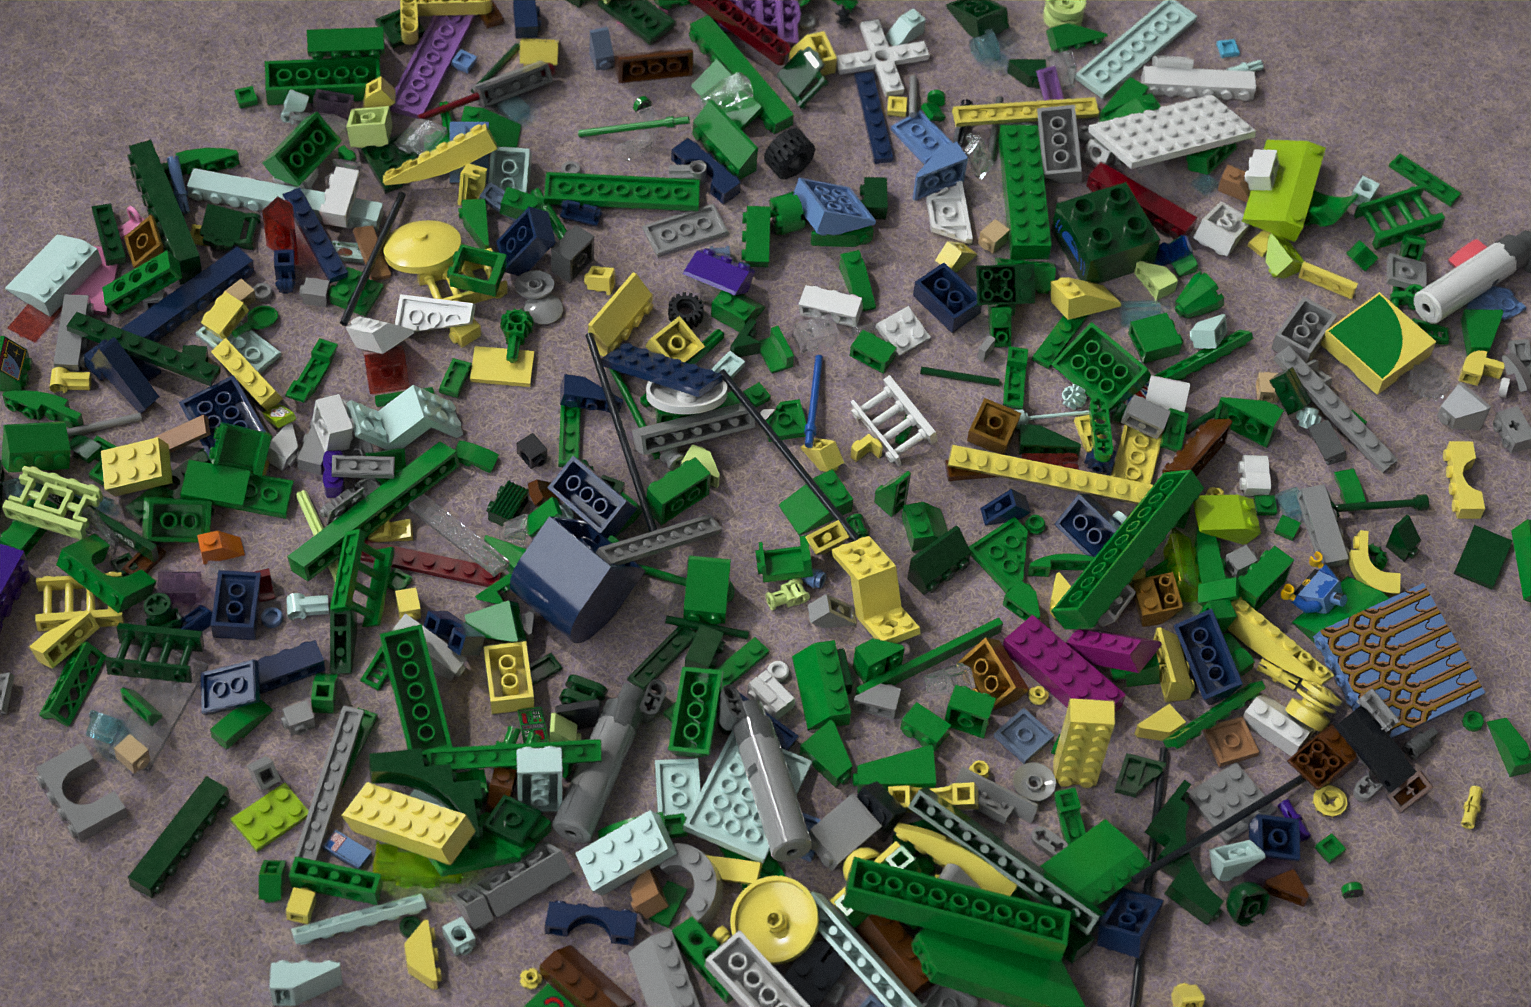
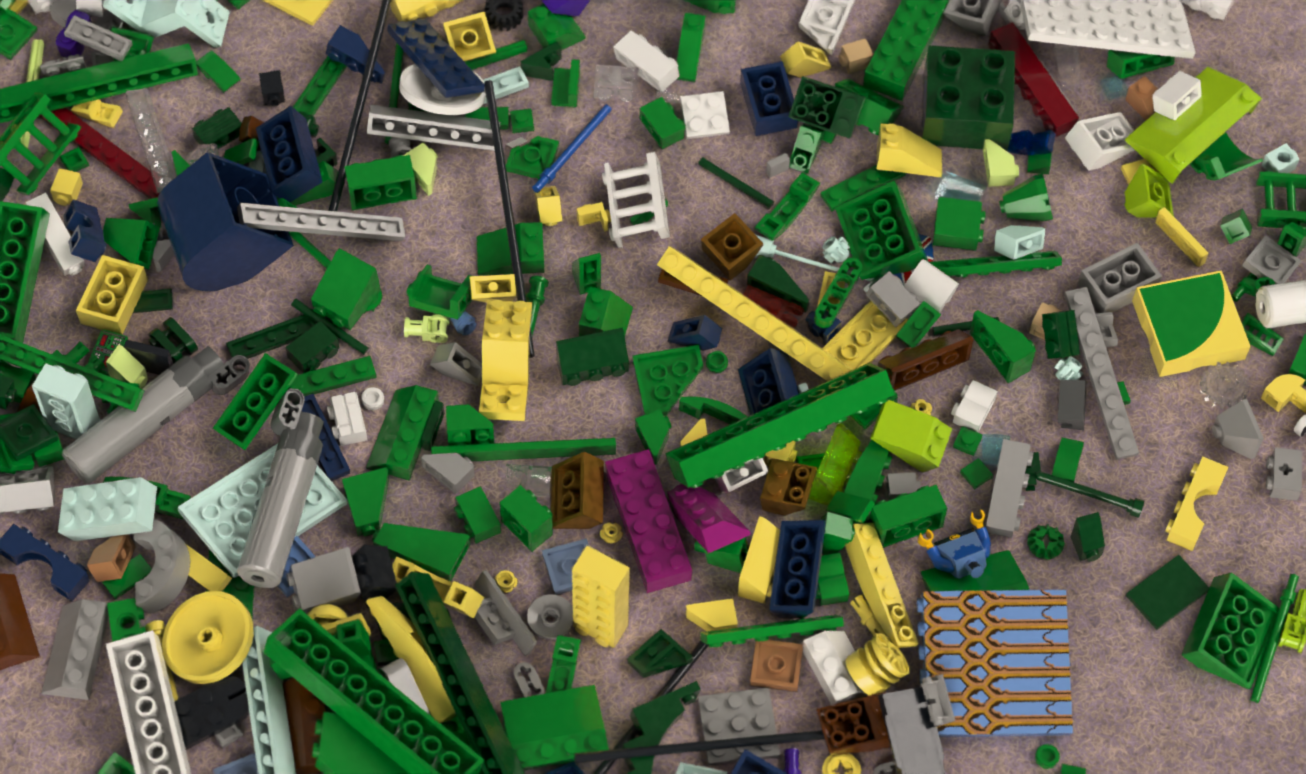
camera: 30 degrees right, 5 degrees up
light aqua plate [655,759,700,819] -> none
light yellow arch [1348,530,1401,597] -> none
dark grey hinge [1403,727,1438,760] -> none

